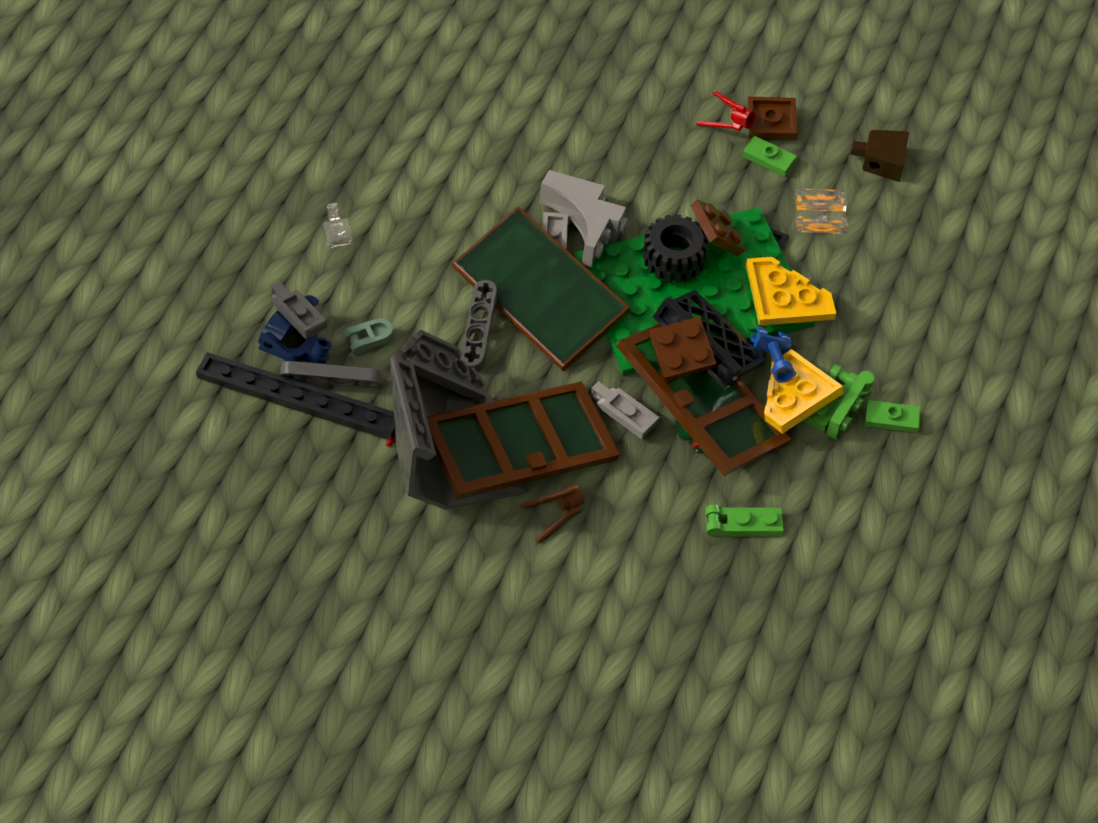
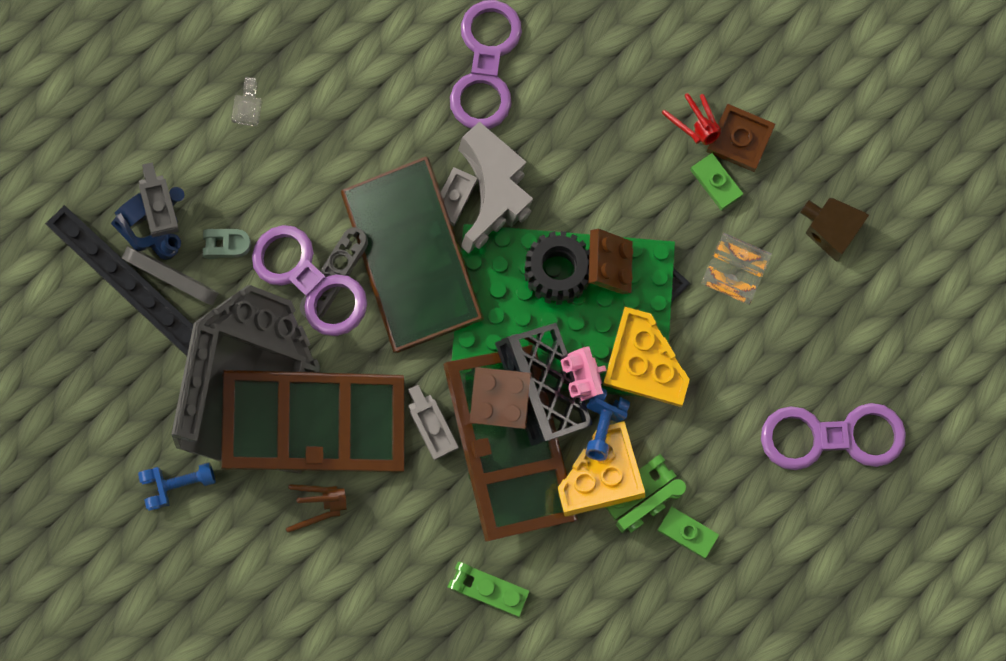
camera: 20 degrees right, 20 degrees up
none -> blue bar [138,462,216,511]
none -> medium lavender bar [252,225,367,336]
none -> medium lavender bar [450,0,522,129]
none -> bright pink hips [561,346,607,401]
none -> medium lavender bar [761,403,906,470]

